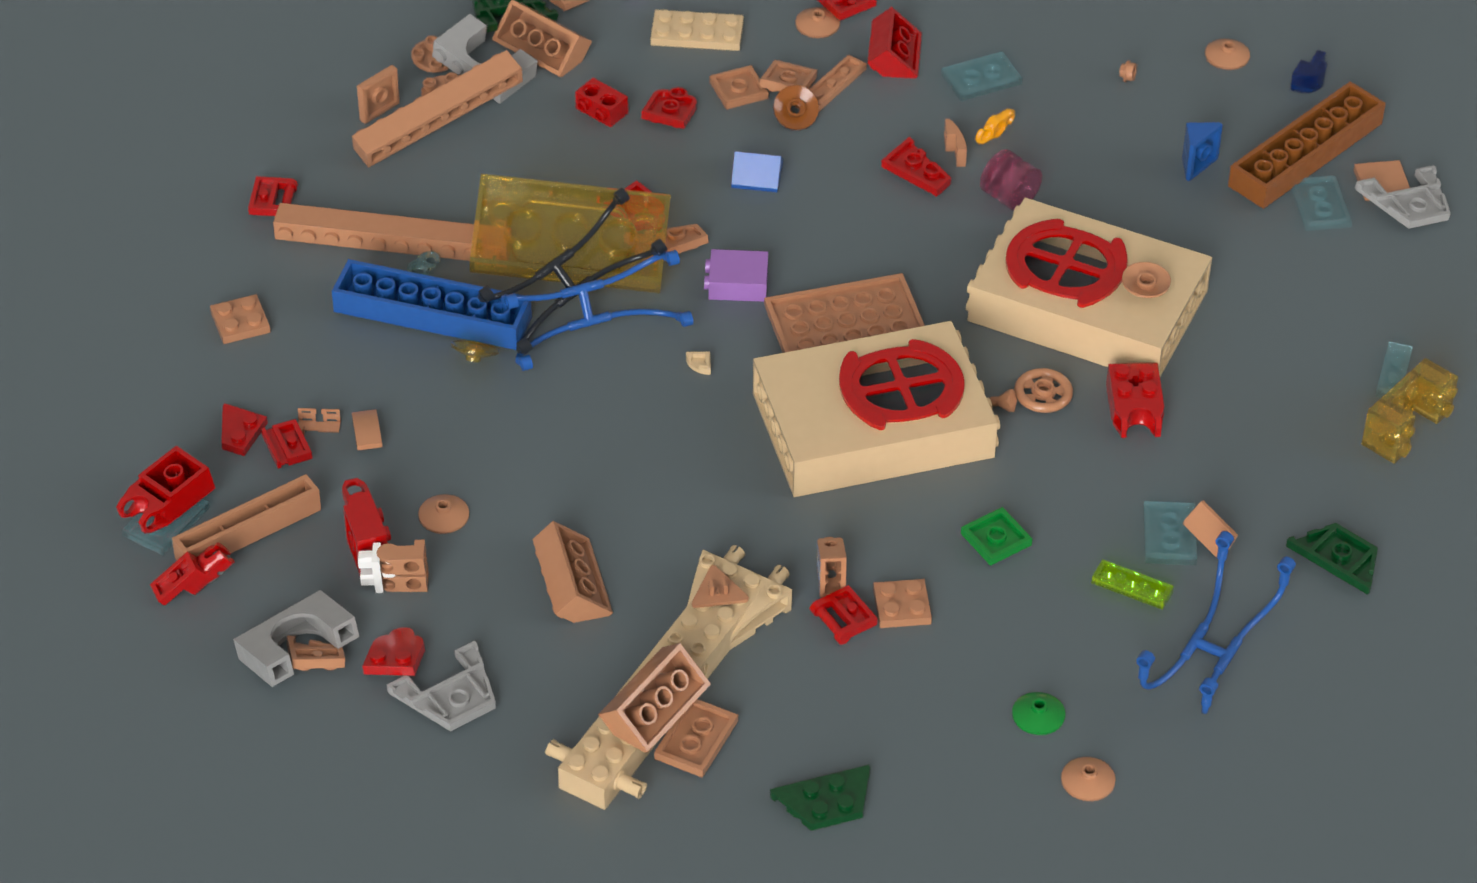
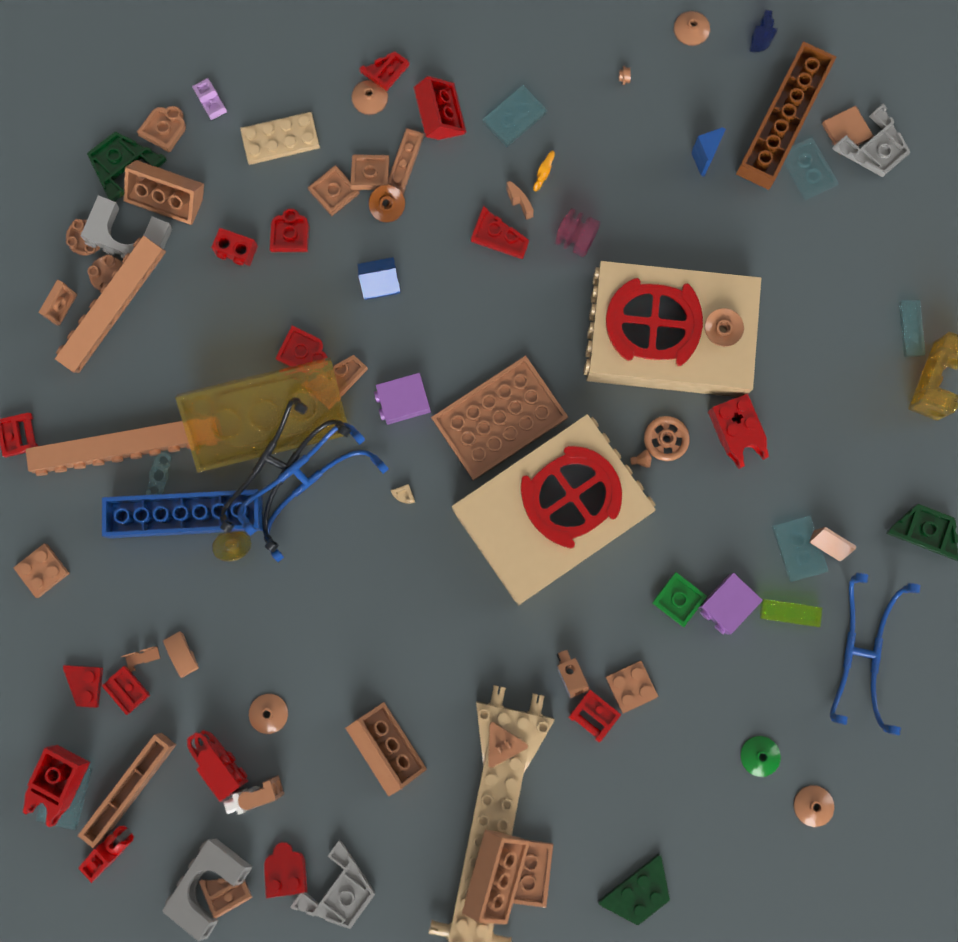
camera: 15 degrees left, 35 degrees up
none -> medium lavender brick [699,573,763,635]

